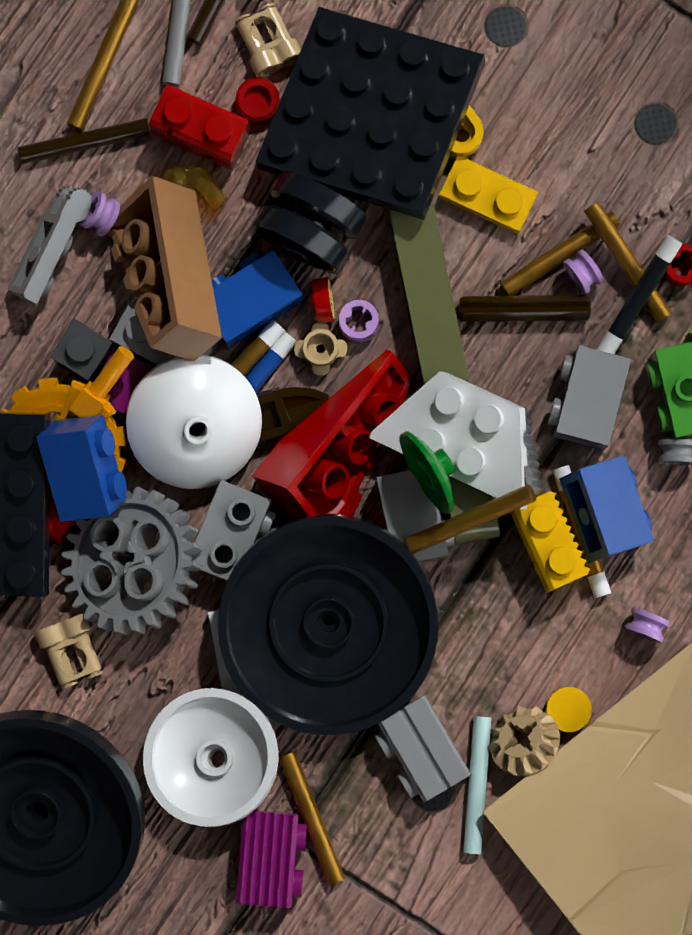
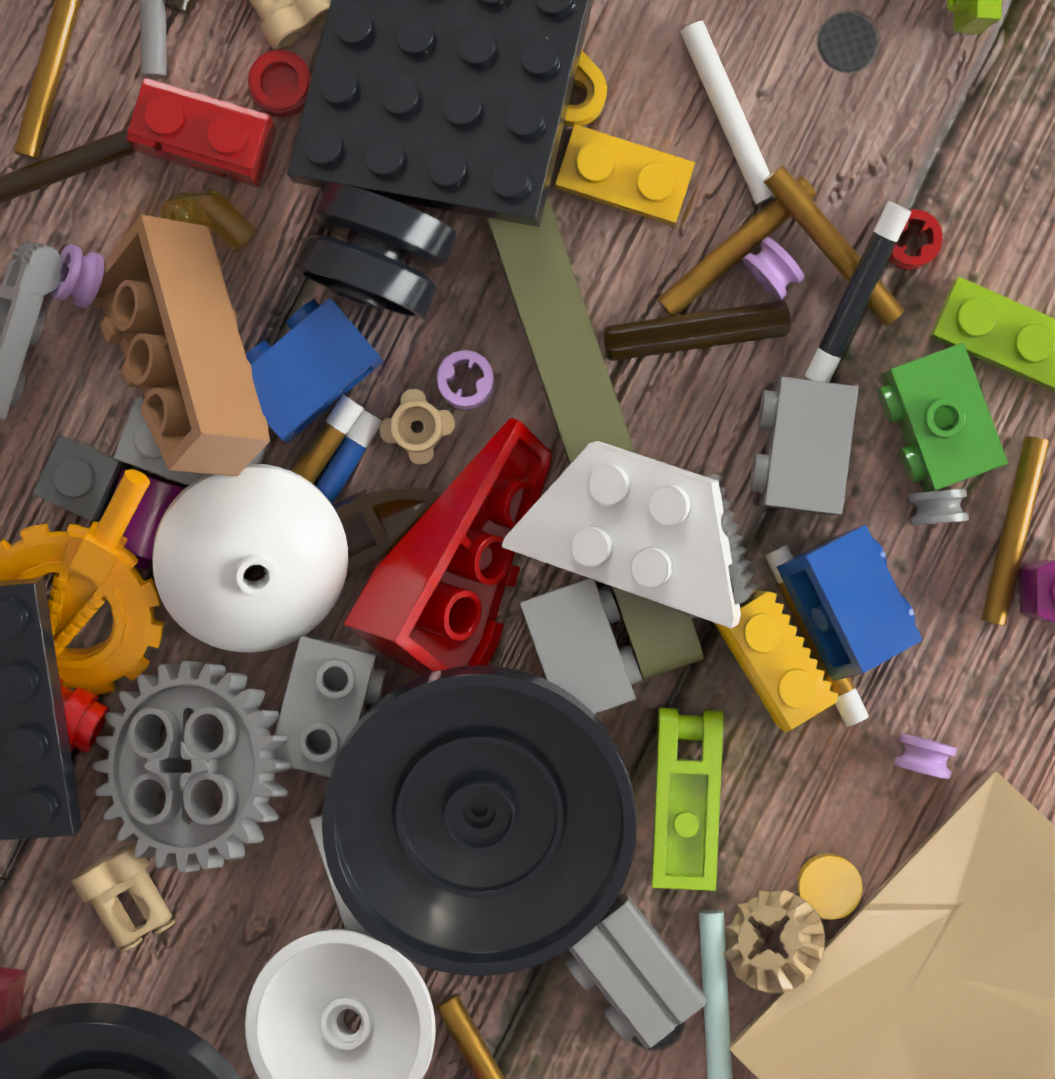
camera: 10 degrees left, 5 degrees up
blue brick [36,414,127,522] -> none
red tile [310,277,335,323] -> none
green dish [399,431,455,514] -> none
pearl gold bar [406,484,537,554] -> none
none -> lime plate [651,707,723,891]
none -> white bar [680,21,775,205]

